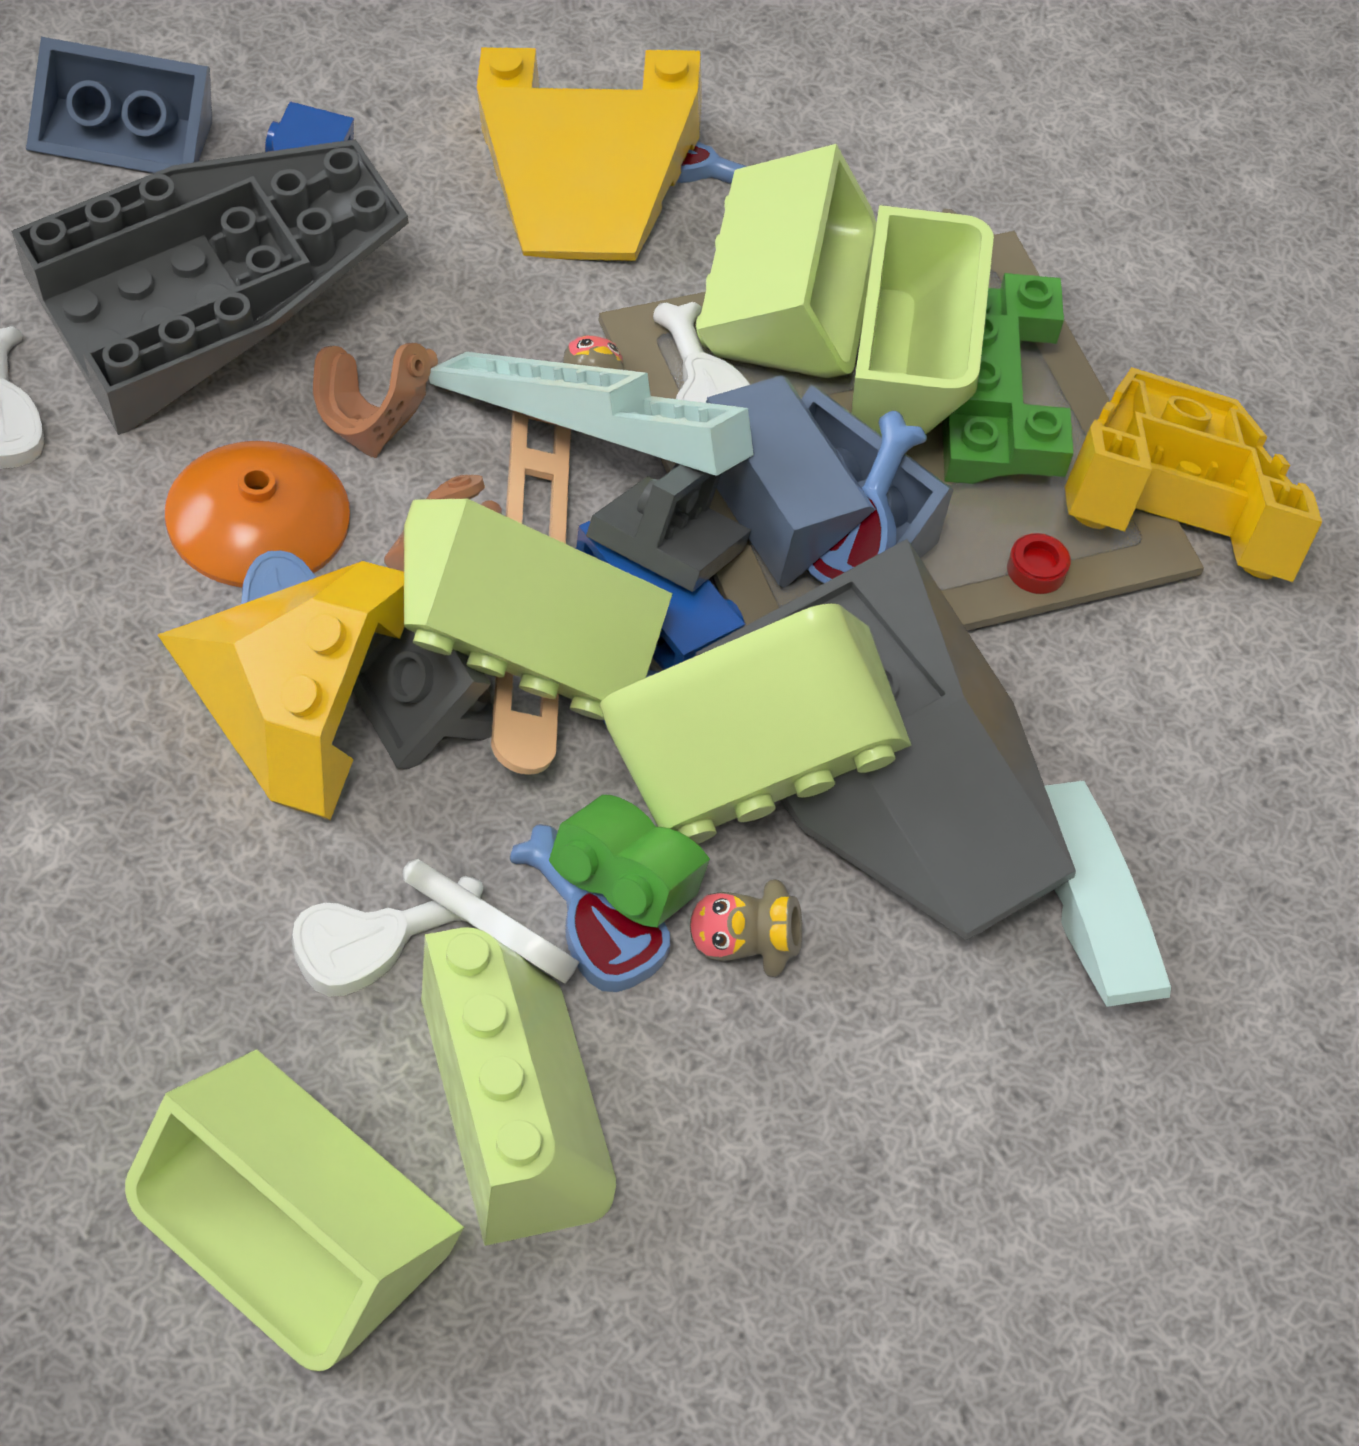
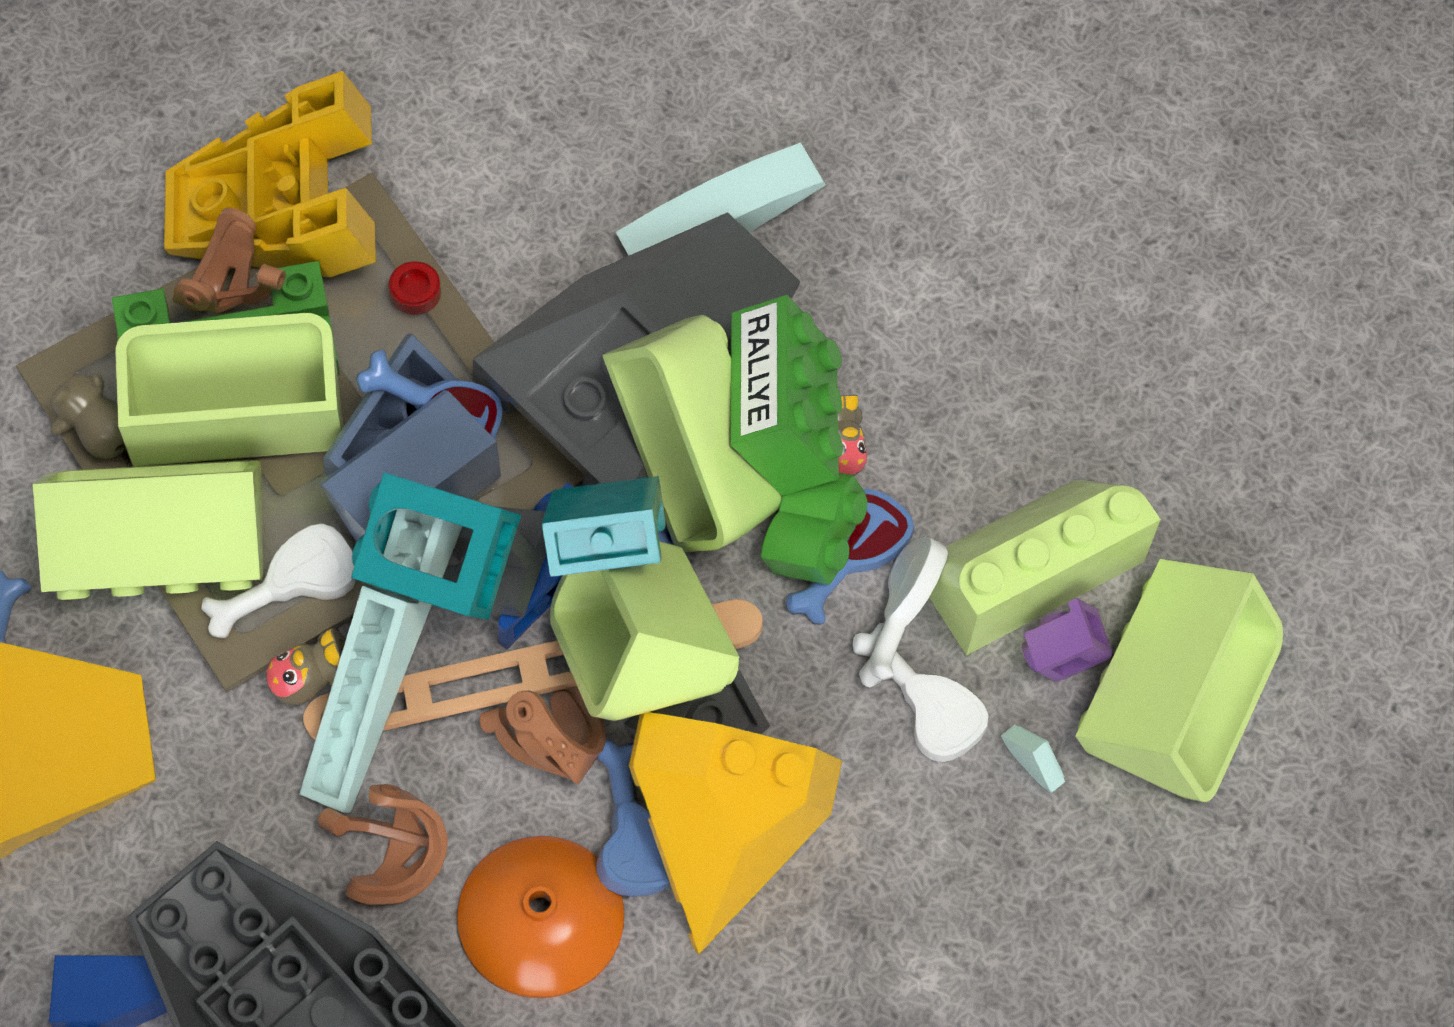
camera: 100 degrees left, 10 degrees up
none -> nougat helmet [172,208,286,313]
none -> teal panel [351,472,521,620]
none -> panel [542,476,666,577]
none -> bright green brick [731,295,843,496]
none -> light aqua tile [1001,724,1065,793]
none -> medium lavender brick [1022,598,1114,681]

